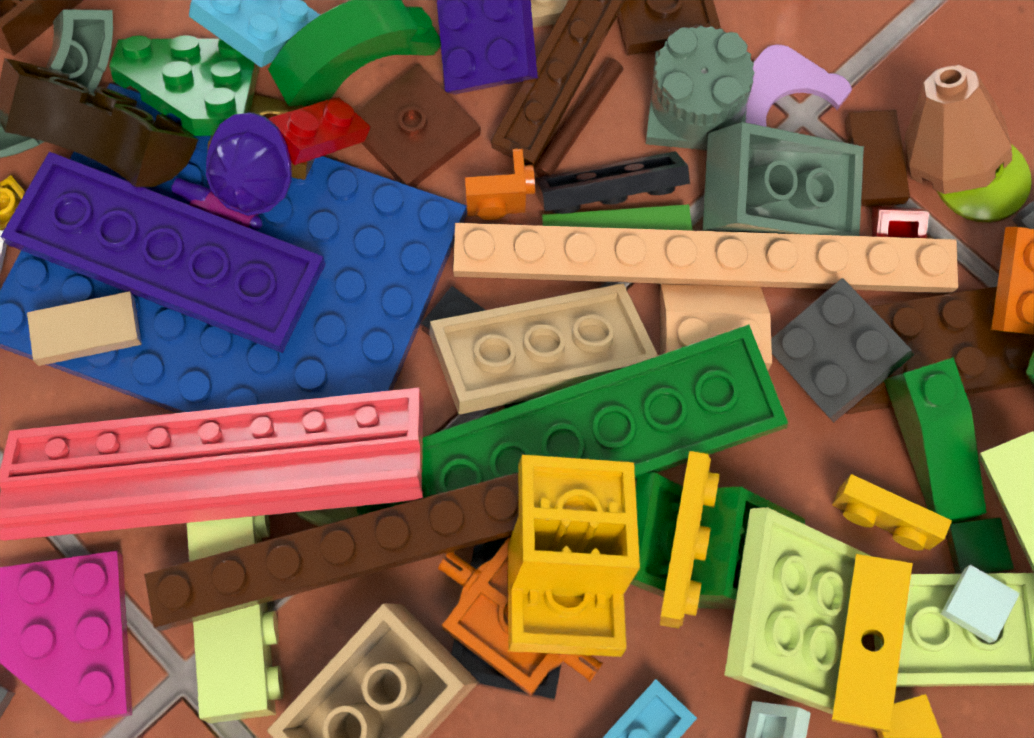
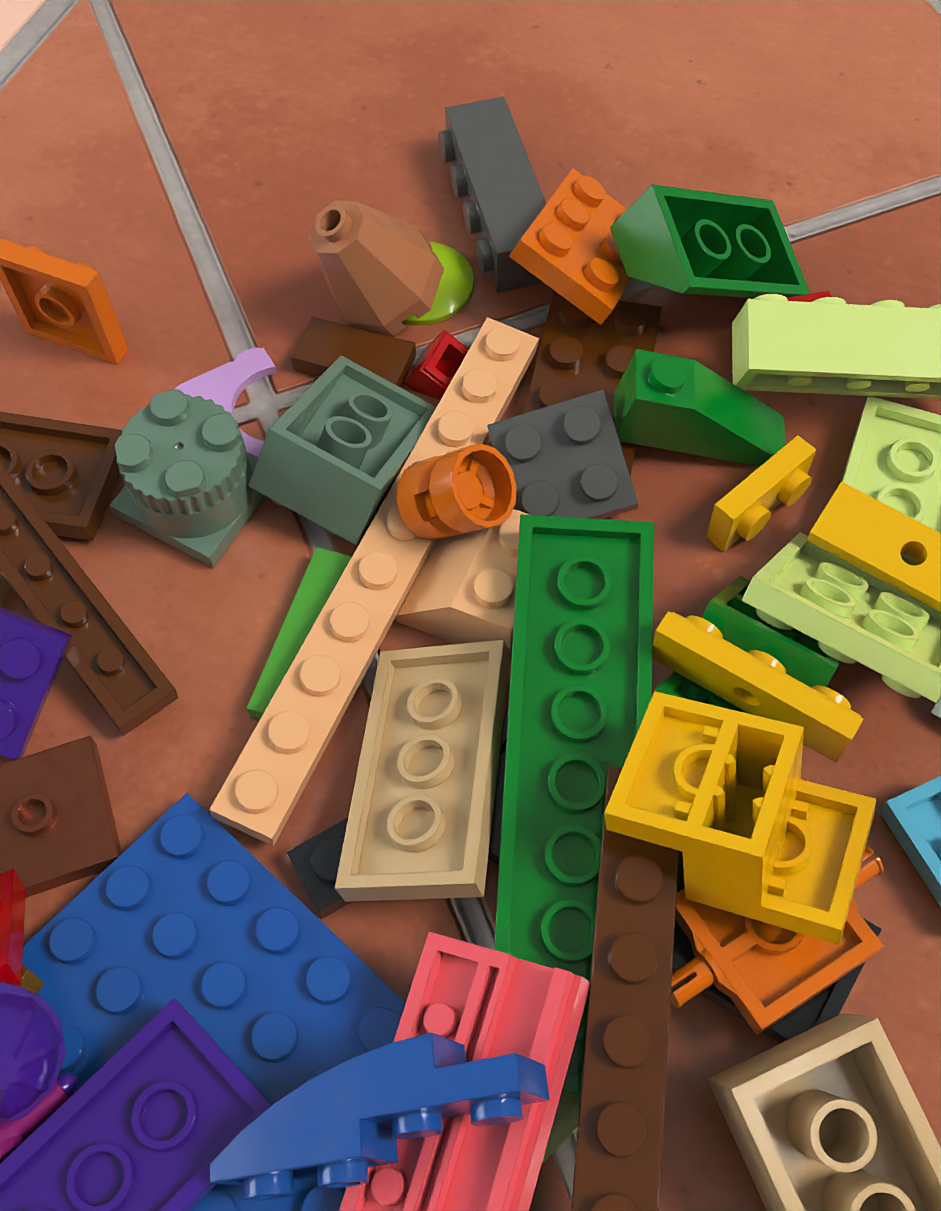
camera: 65 degrees left, 10 degrees down
orange bracket [465,149,535,220] -> none
copper bar [534,59,623,177] -> none
black plate [534,151,690,214] -> none
light aqua tile [941,565,1020,643] -> none
dark green tile [946,517,1014,574] -> none
none -> blue slope [210,1033,550,1201]
none -> orange wheel [396,444,517,541]

